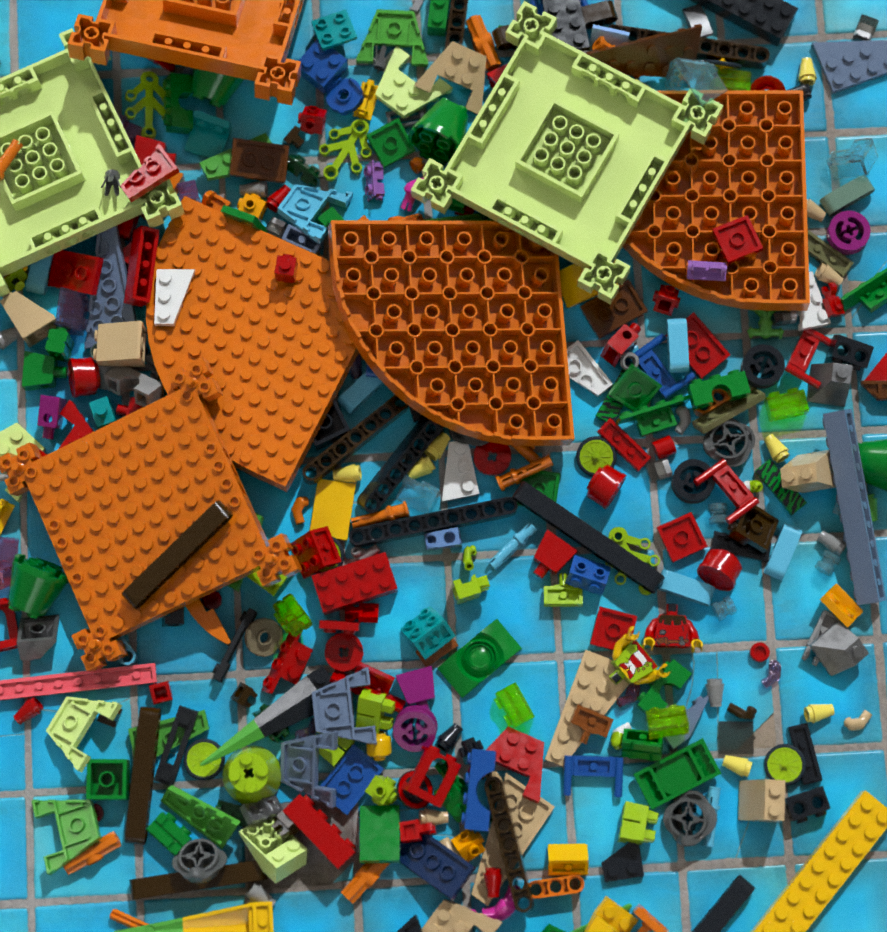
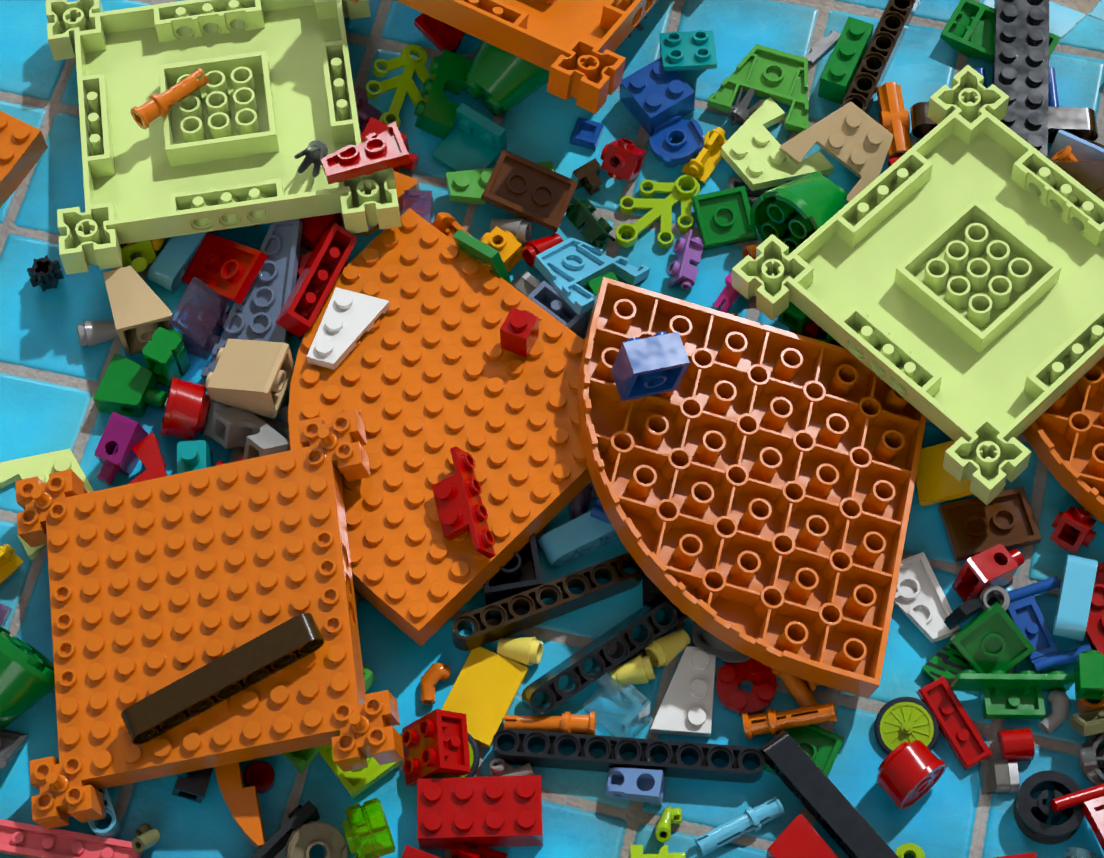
camera: 20 degrees right, 15 degrees down
none -> olive arm [132,823,160,853]
none -> red bracket [432,446,495,559]
none -> blue tile [570,117,604,151]
none -> brick [611,331,690,401]
none -> black tile [944,596,984,630]

